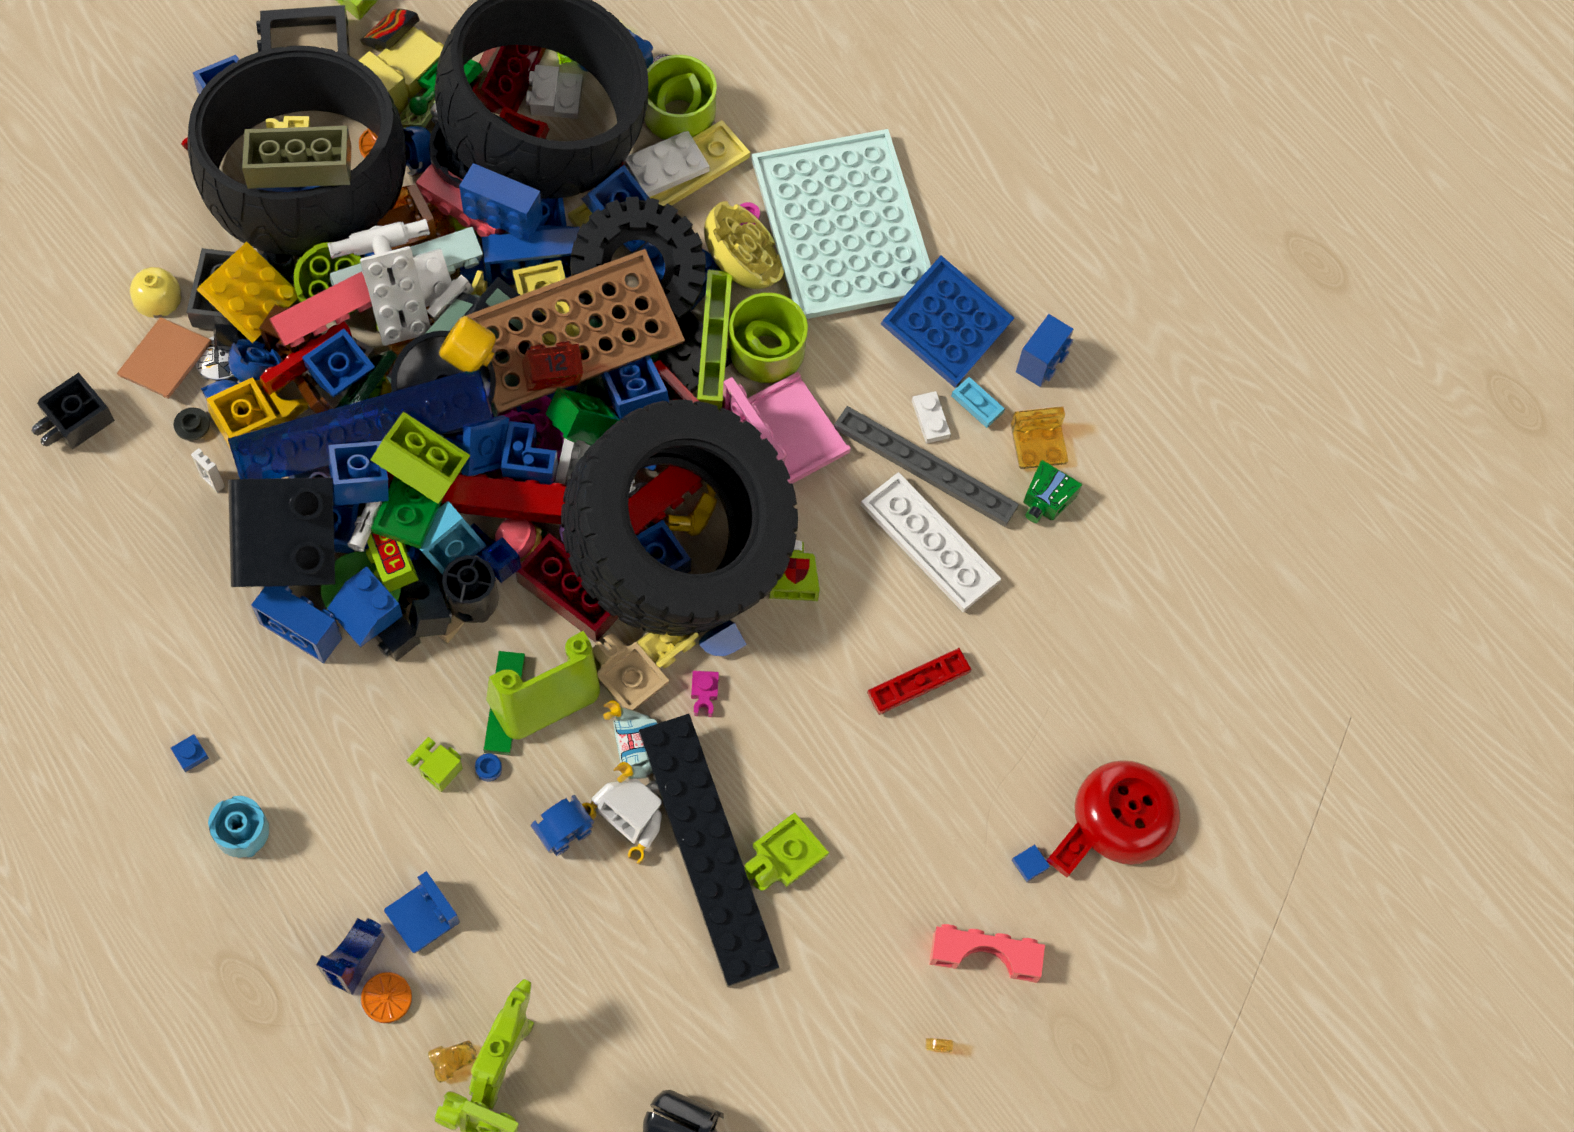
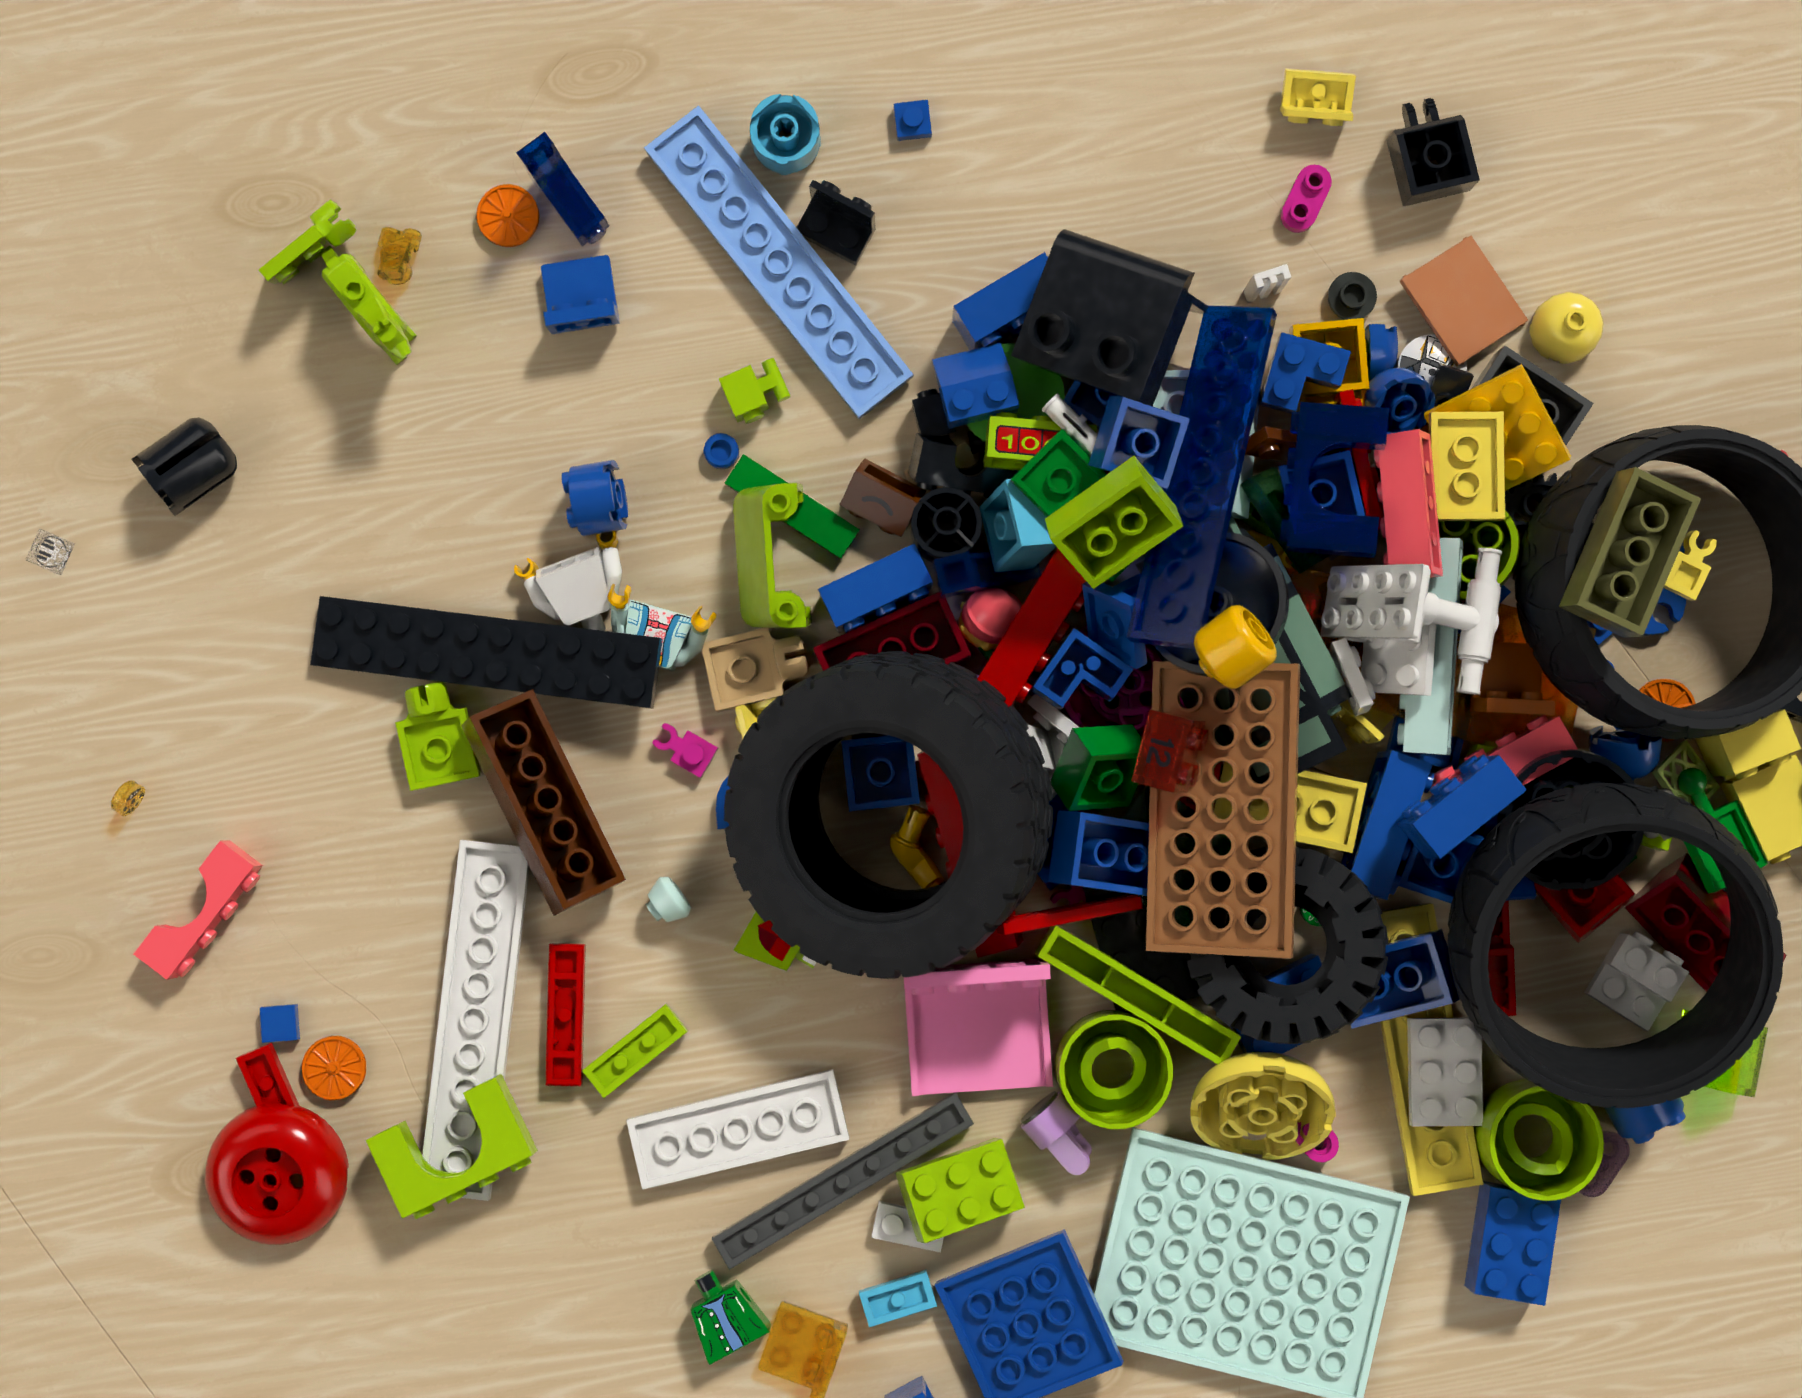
camera: 125 degrees right, 20 degrees up
none -> orange wheel [302,1036,366,1100]
none -> lime arch [365,1074,538,1220]
none -> white plate [422,840,530,1201]
none -> reddish brown brick [461,689,626,916]
none -> lime plate [582,1003,688,1098]
none -> light blue plate [644,105,914,419]
none -> light aqua cone [646,877,691,922]
none -> black bracket [796,180,876,265]
none -> blue brick [818,543,933,633]
none -> reddish brown brick [839,459,927,537]
none -> lime brick [895,1138,1025,1244]
none -> lavender piece [1020,1091,1092,1175]
none -> blue brick [1259,332,1351,414]
none -> light yellow bracket [1280,69,1356,126]
none -> dark pink plate [1280,164,1332,233]
none -> clear blue arch [1280,402,1389,558]
none -> light yellow plate [1429,411,1505,521]
none -> blue brick [1464,1181,1561,1306]

